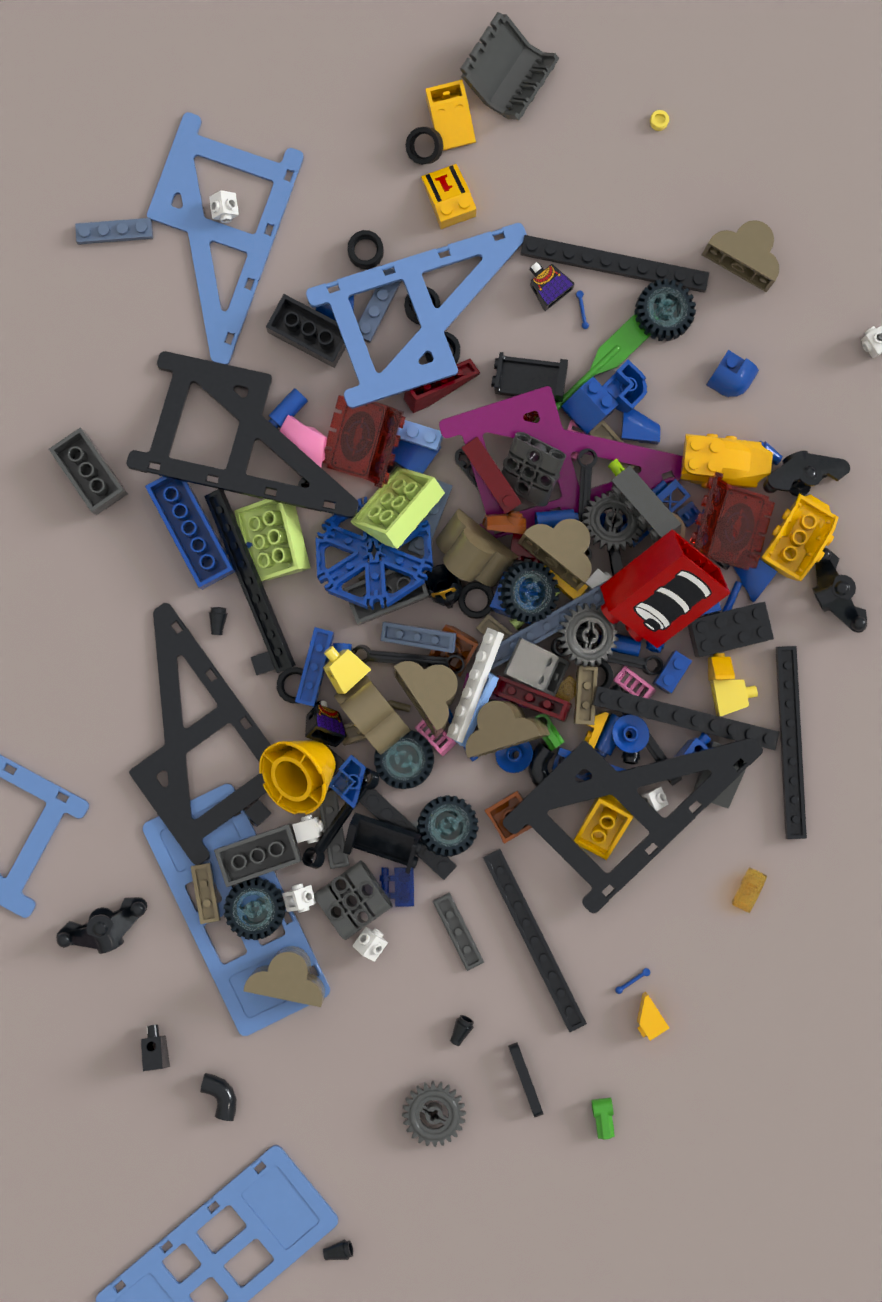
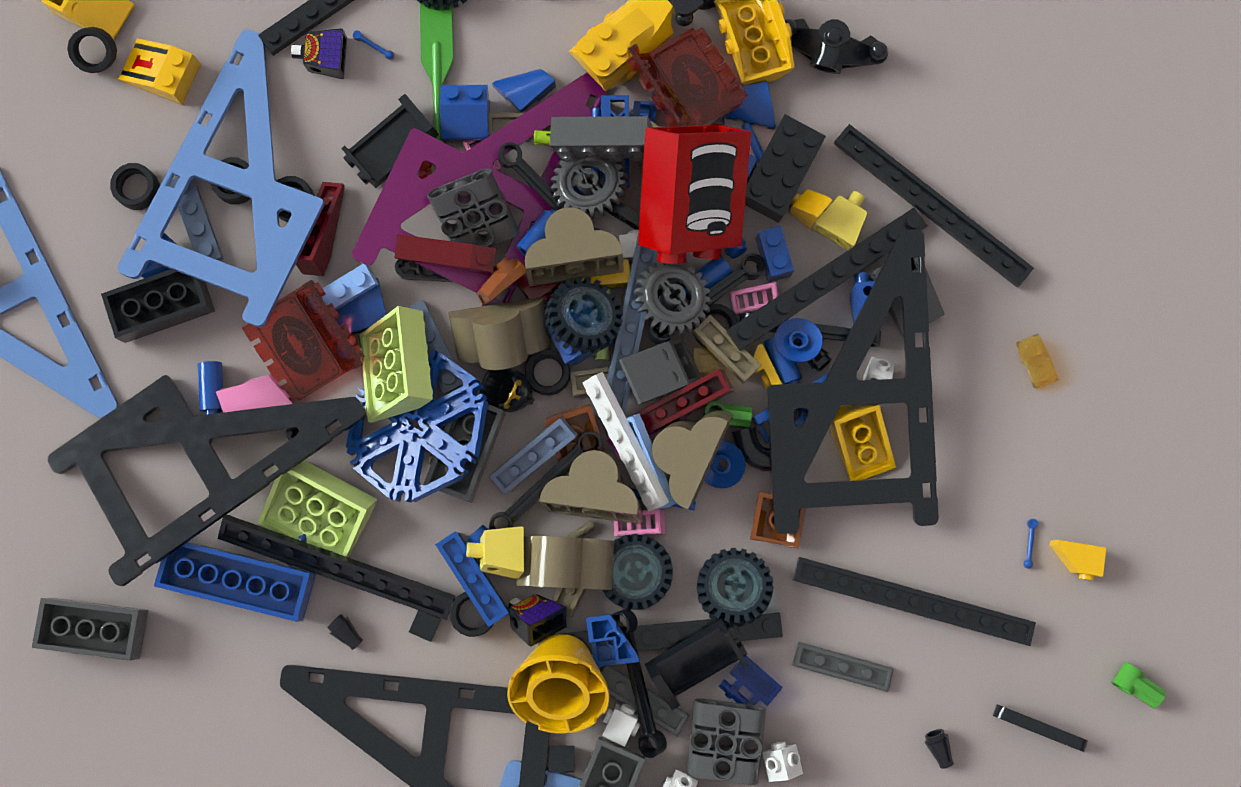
camera: 45 degrees left, 5 degrees down
blue brick [603,360,647,413] -> none

